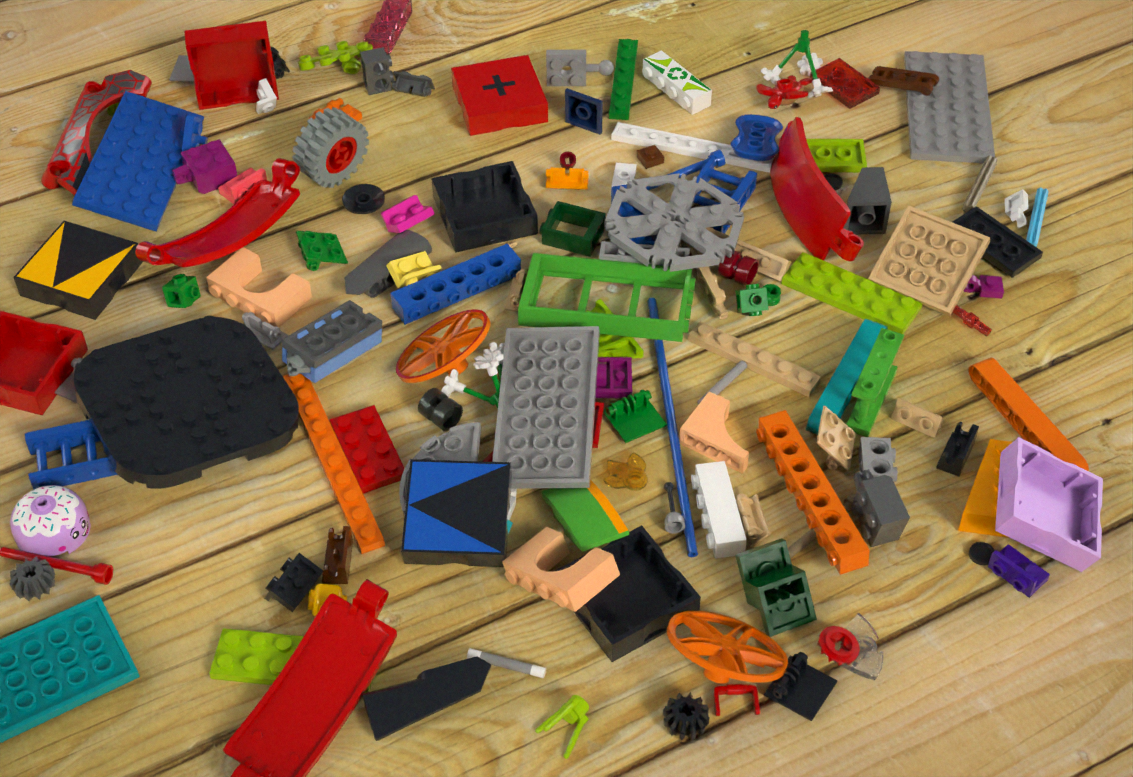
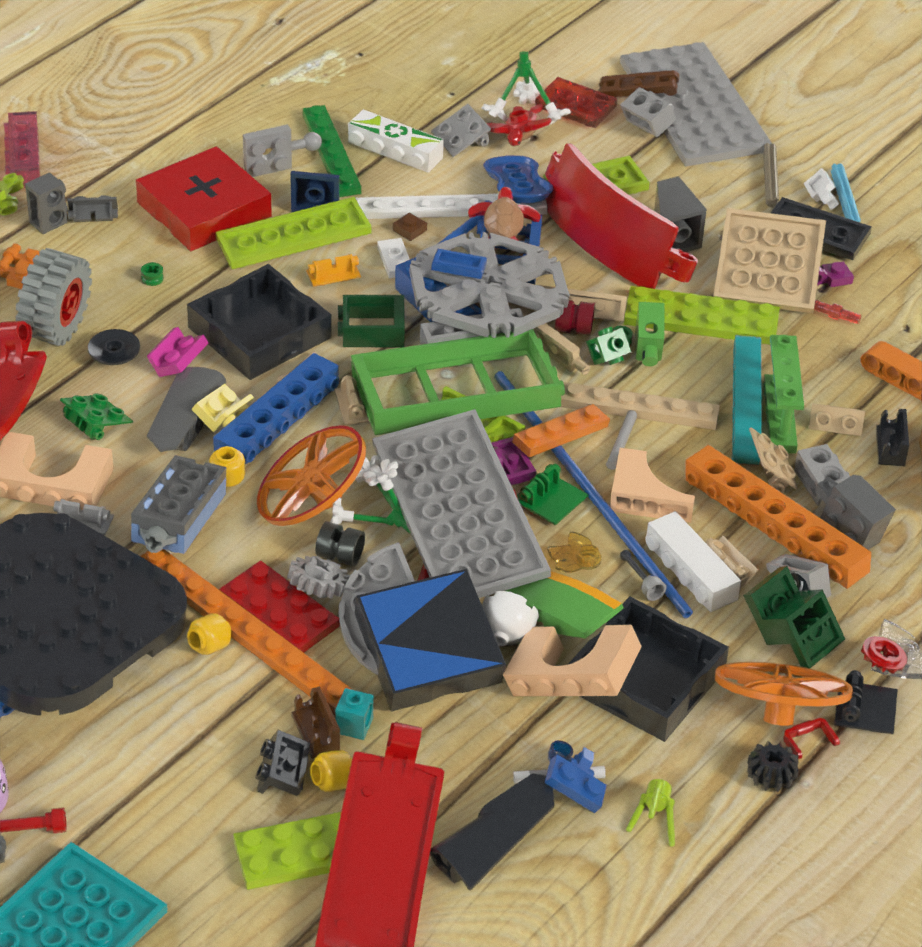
camera: 25 degrees left, 5 degrees down
dark red hinge [559,151,576,170] -> none
none -> green bush [141,262,164,286]
none -> yellow head [187,613,231,655]
none -> yellow head [209,446,245,487]
none -> lime plate [216,197,372,270]
none -> light grey gear [287,556,350,598]
none -> teal brick [335,688,374,740]
none -> light grey hinge [431,104,491,157]
none -> blue tile [431,249,487,279]
none -> medium nougat animal [468,187,541,241]
none -> white cylinder [482,591,539,646]
none -> orange plate [512,404,610,457]
none -> blue hinge [545,747,607,813]
none -> clear blue hinge [548,740,574,762]
none -> light grey brick [620,87,676,137]
none -> bright green torso [635,302,665,367]
none -> light grey slope [766,554,831,598]

